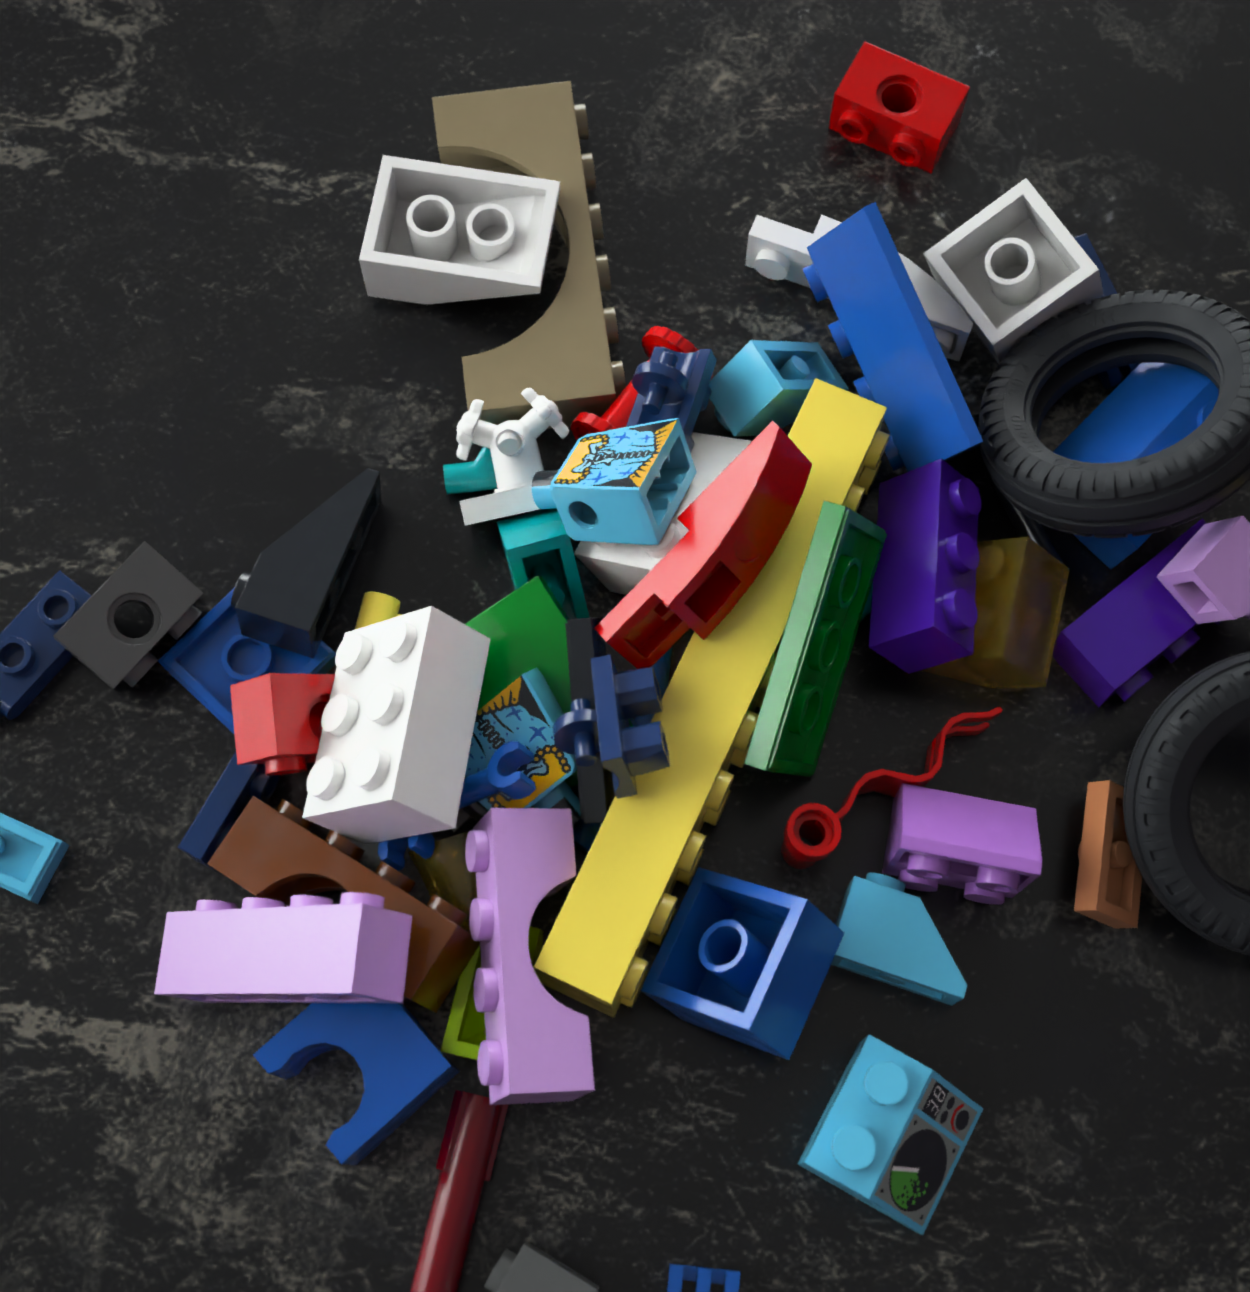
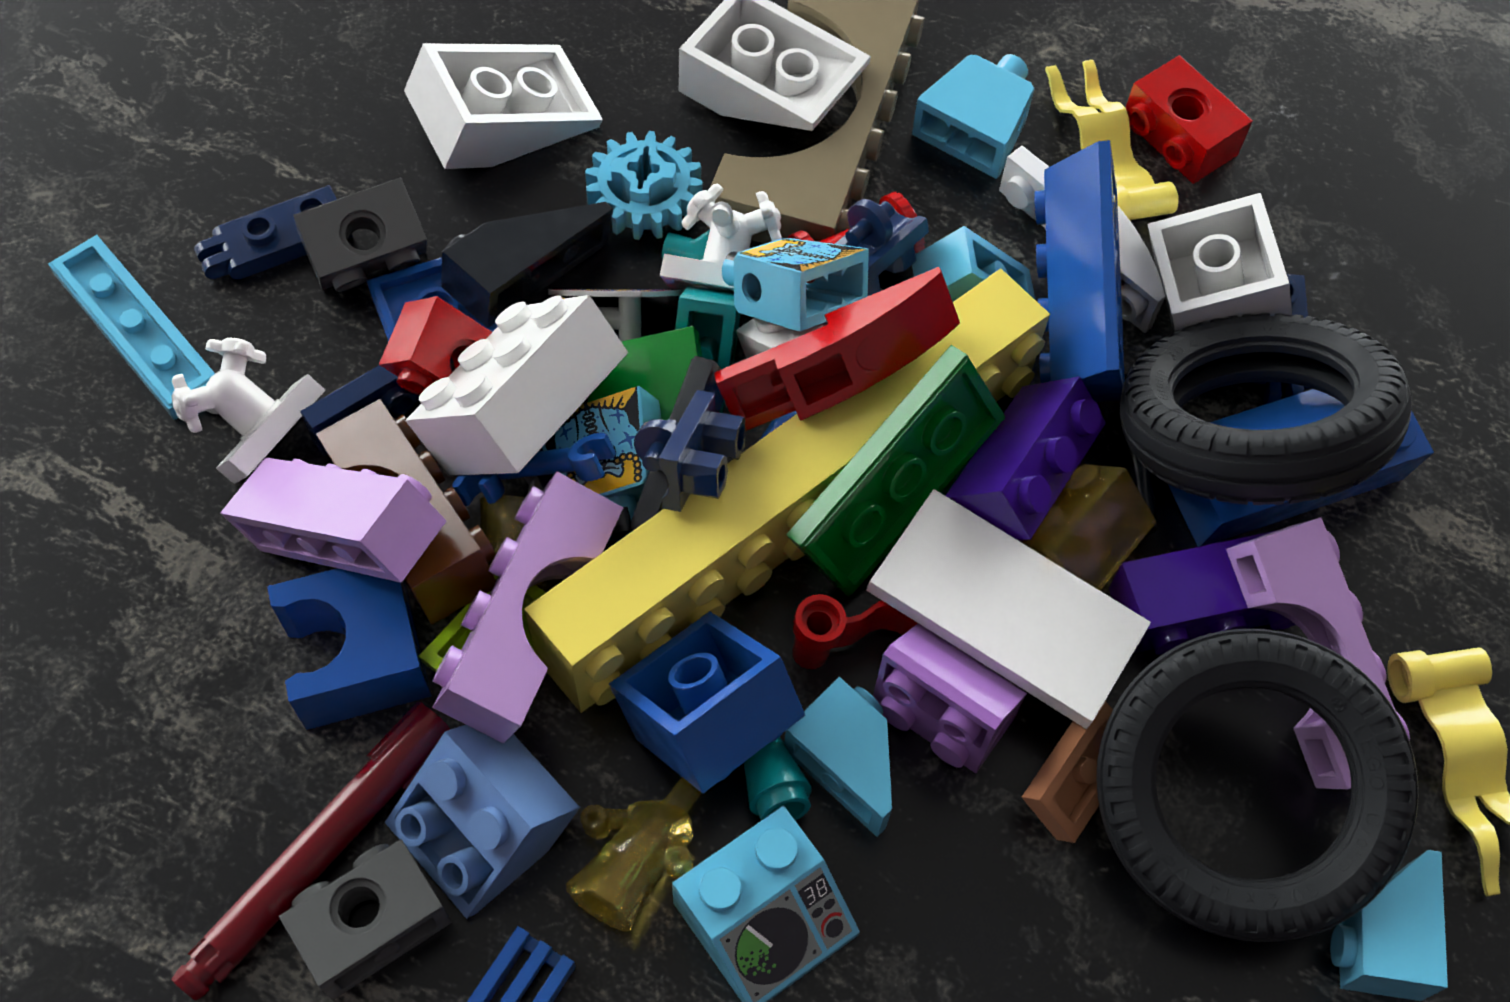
camera: 20 degrees right, 10 degrees down
none -> white piece [172,338,325,484]
none -> medium blue slope [385,725,580,919]
none -> white slope [404,43,603,169]
none -> light grey shield [548,289,684,342]
none -> clear yellow piece [566,777,701,931]
none -> medium azure gear [585,131,703,240]
none -> teal cone [744,737,812,821]
none -> white tile [866,489,1151,729]
none -> medium azure torso [912,54,1035,179]
none -> light yellow flag [1045,60,1179,221]

